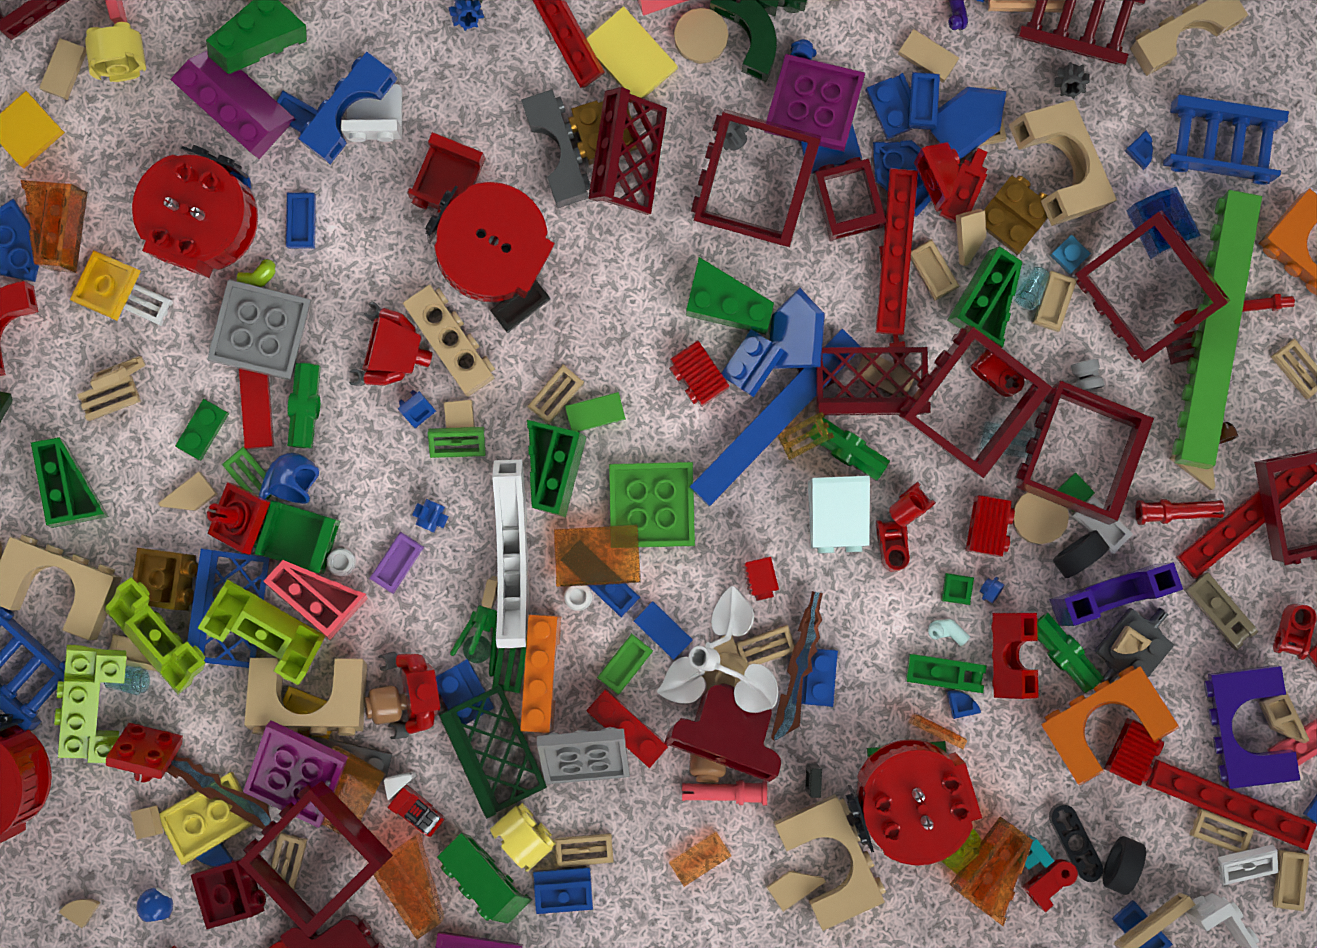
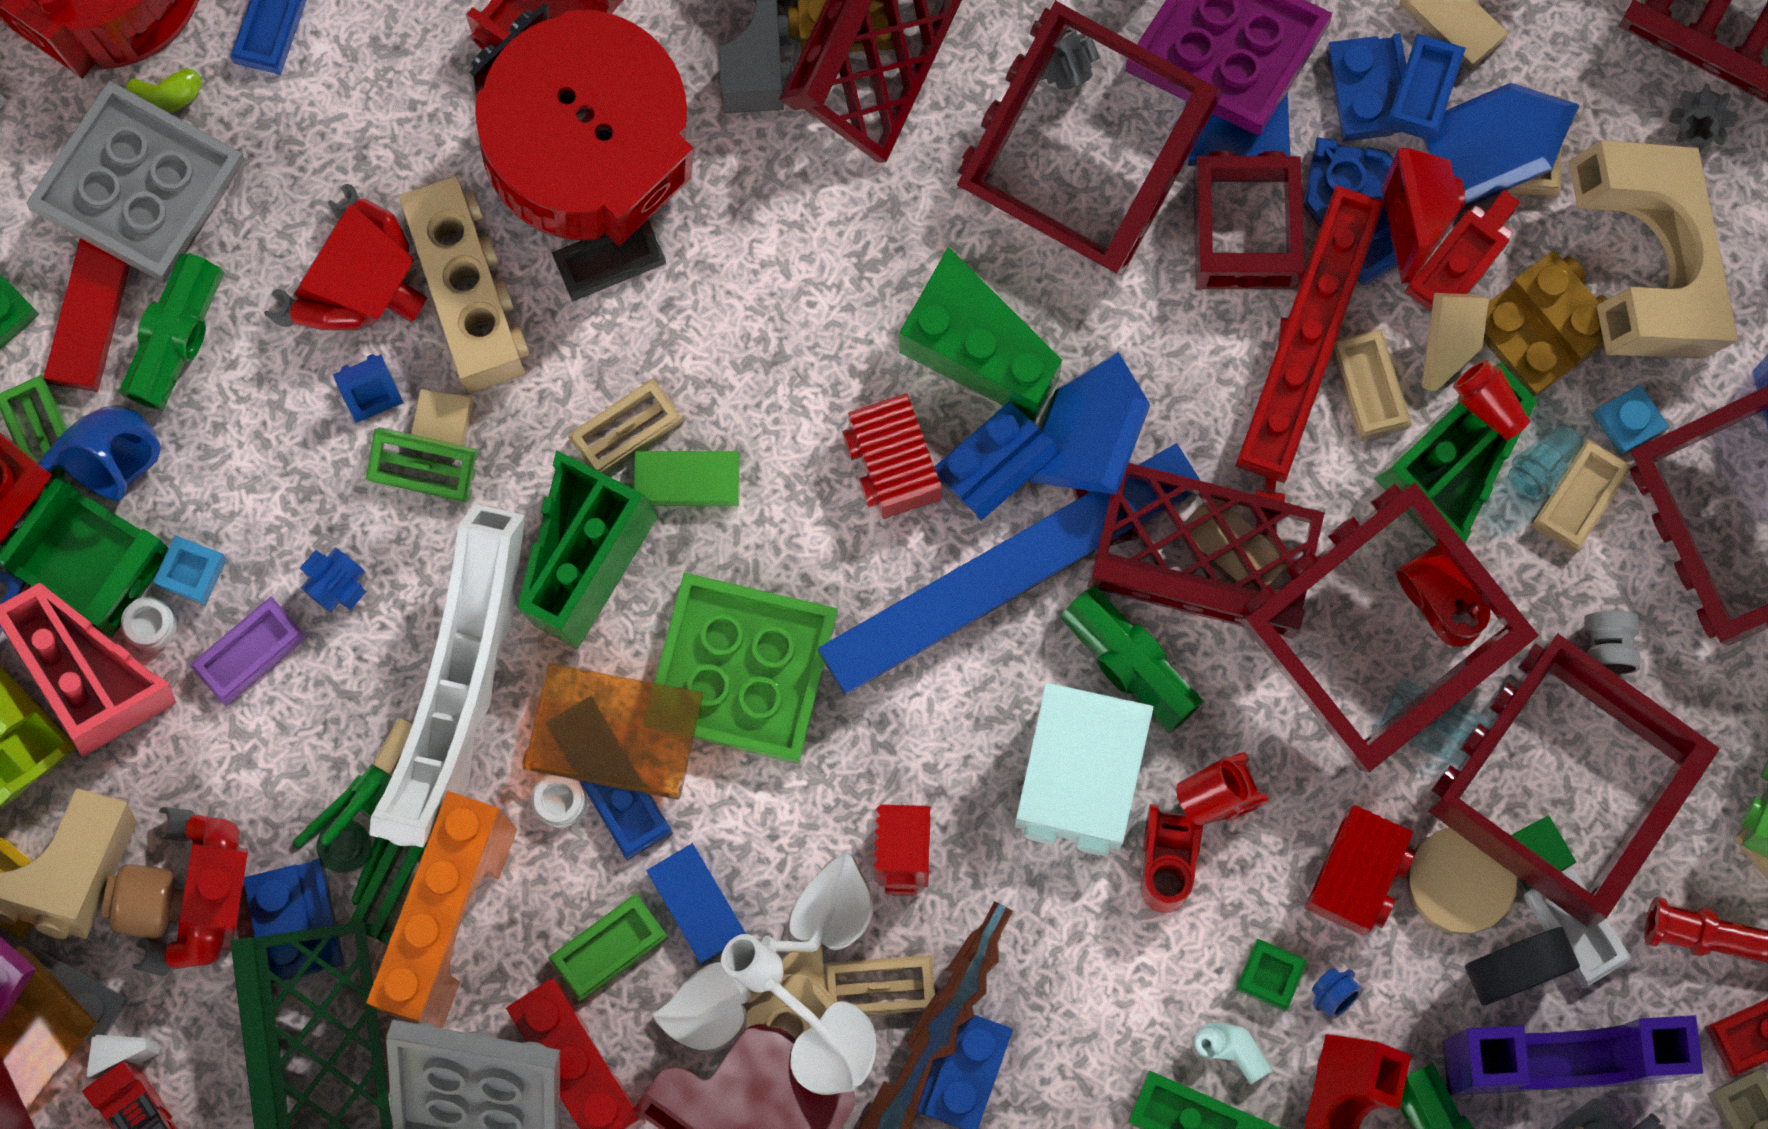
camera: 15 degrees right, 10 degrees down
clear yellow tile [778,412,834,460] -> none
none -> dark azure plate [153,535,227,606]
none -> red cone [1453,360,1530,440]

